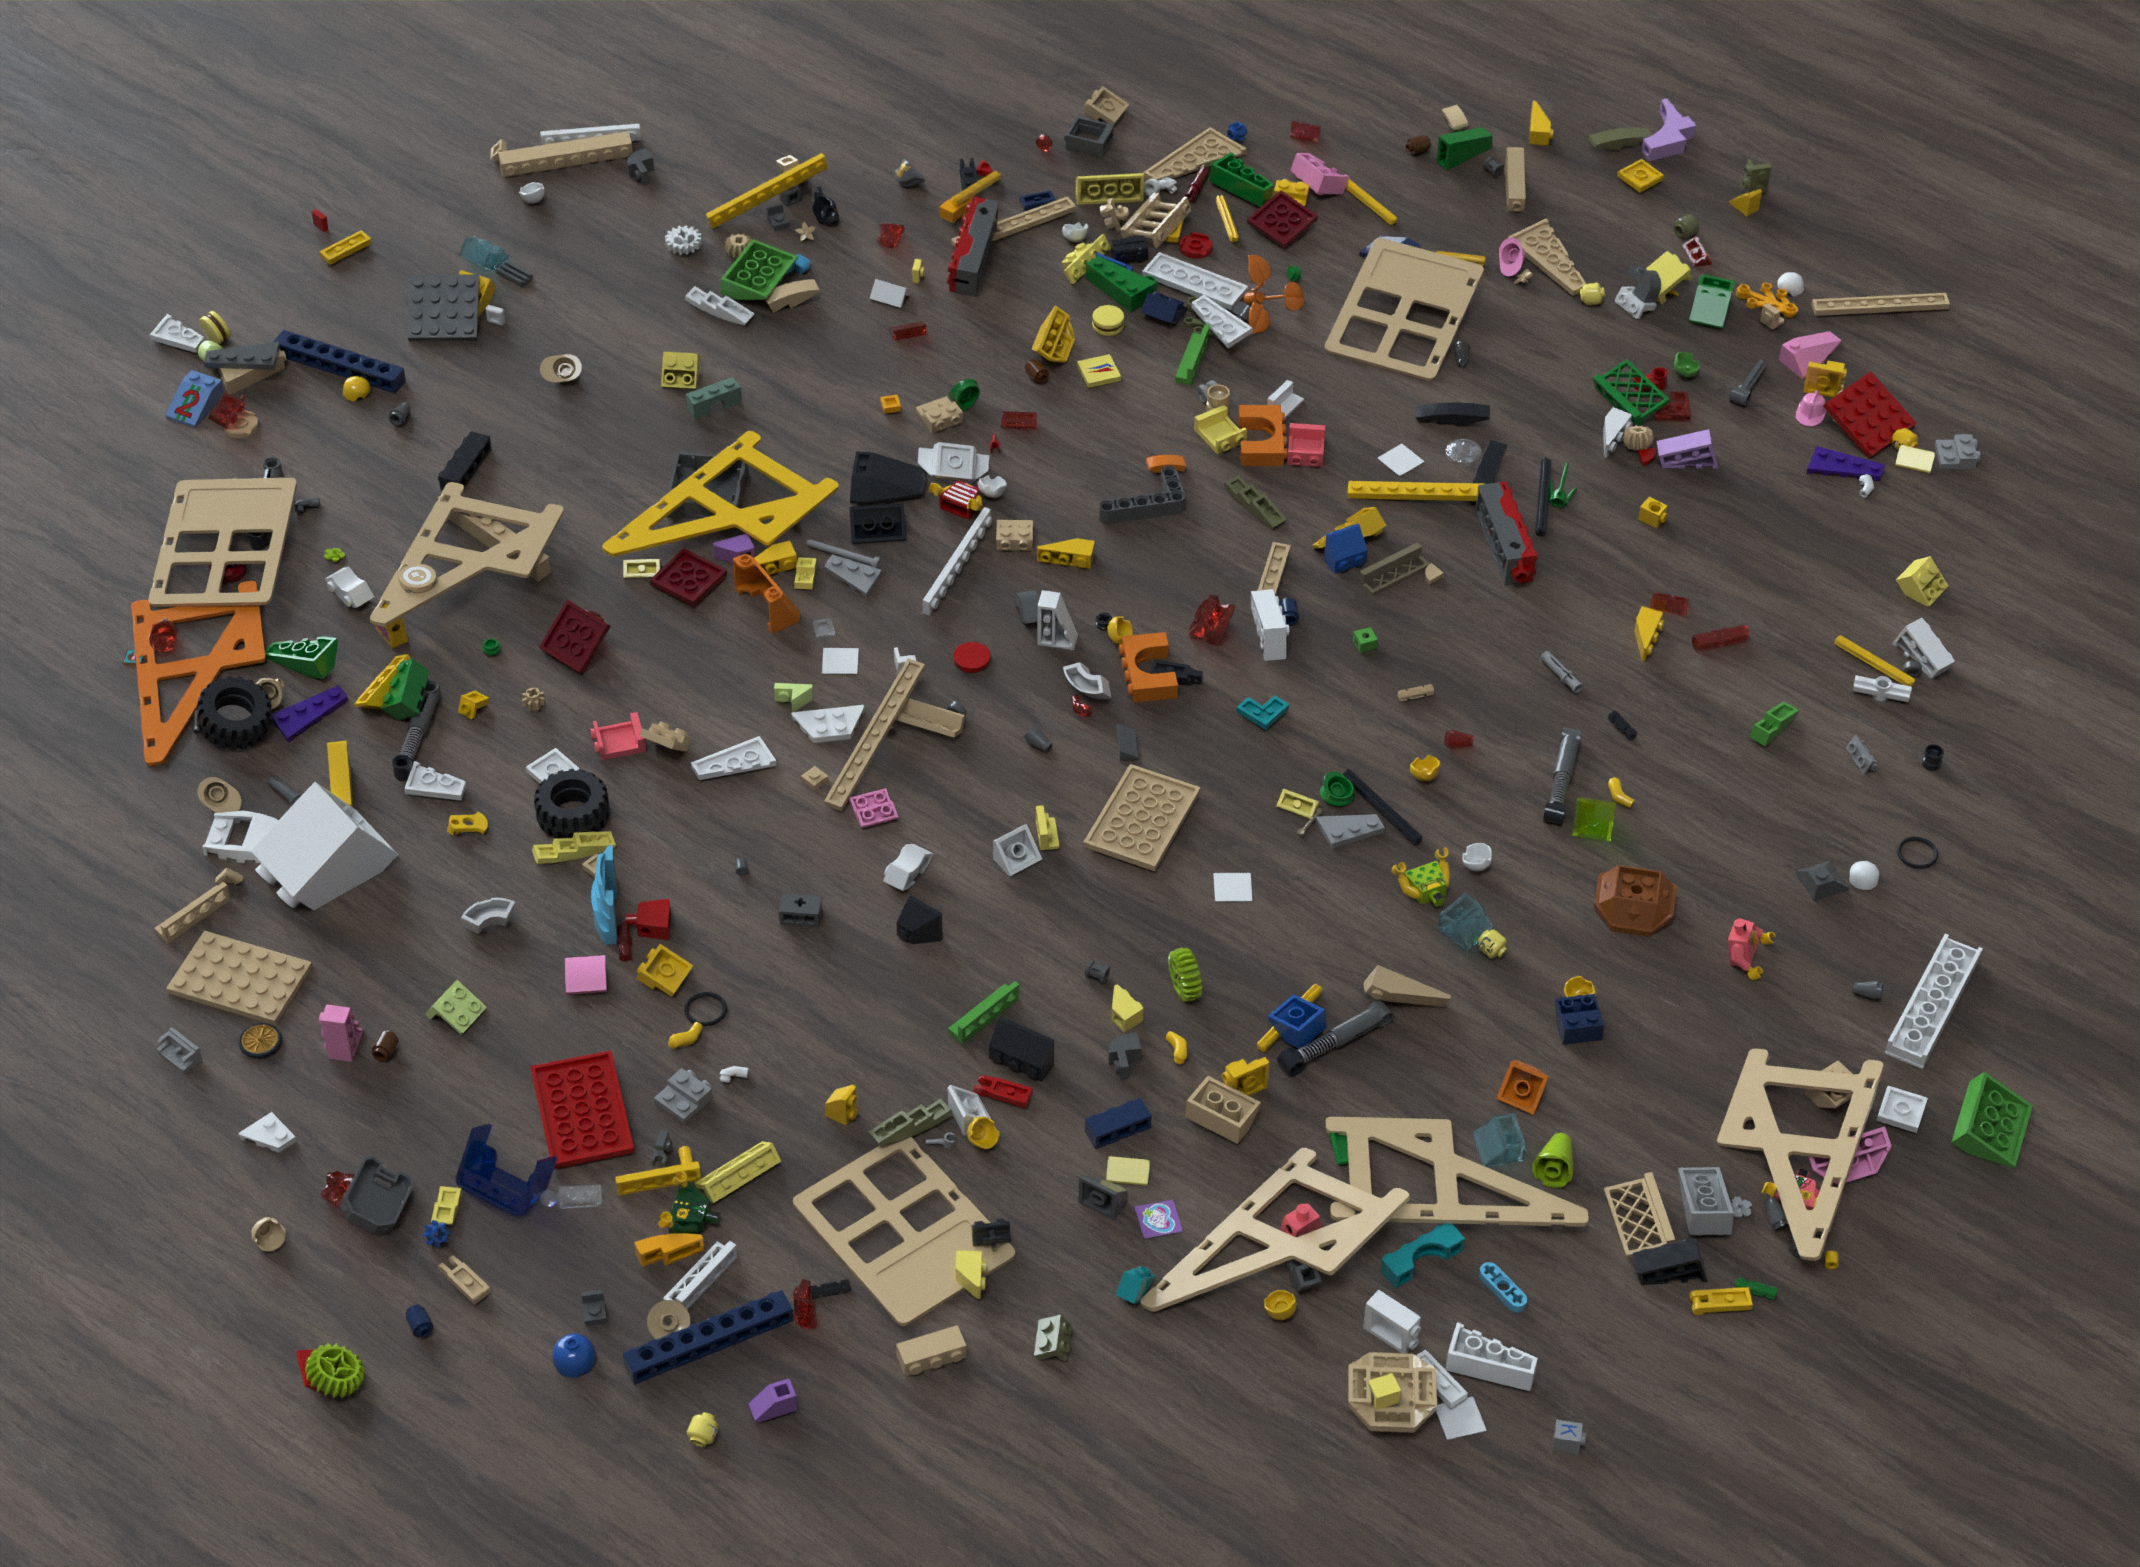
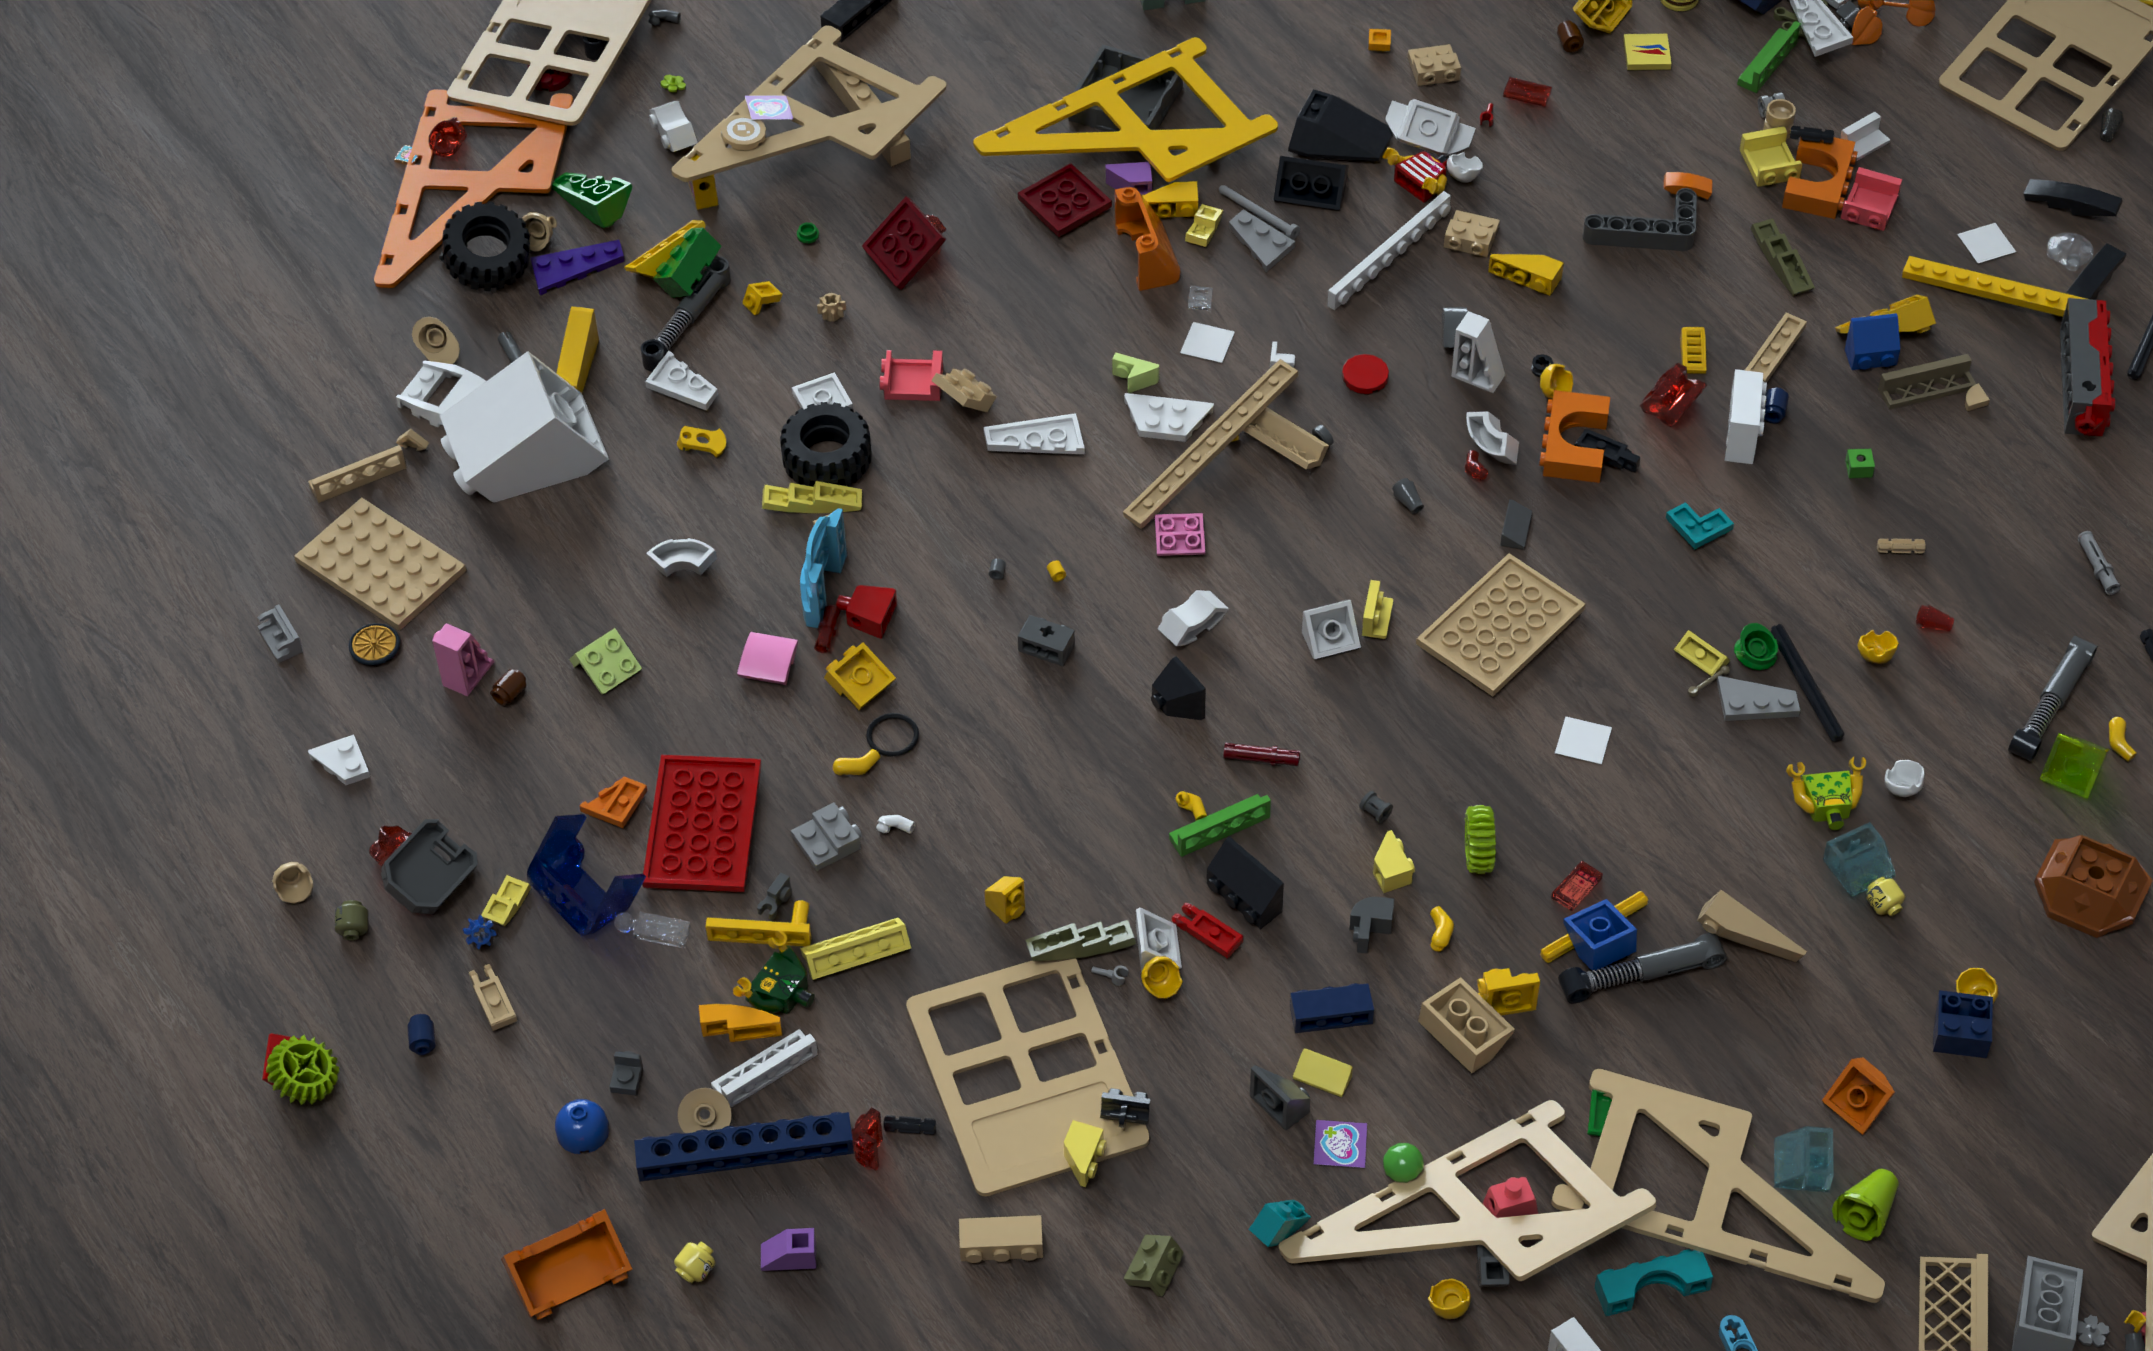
camera: 20 degrees right, 5 degrees up
light yellow slope [623,559,661,578] -> none
tan plate [801,766,828,791] -> none
green piece [949,378,980,411] -> none
none -> olive head [335,900,369,941]
none -> orange windscreen [501,1209,632,1320]
none -> orange wing [580,777,648,828]
none -> sticker [745,96,793,120]
none -> yellow piece [1047,560,1066,582]
none -> yellow arm [1175,791,1207,821]
none -> dark red pin [1223,742,1300,767]
none -> bright green hair [1383,1143,1424,1183]
none -> clear red tile [1551,861,1603,911]
none -> yellow slope [1680,327,1706,374]
none -> black axle [1790,126,1834,144]

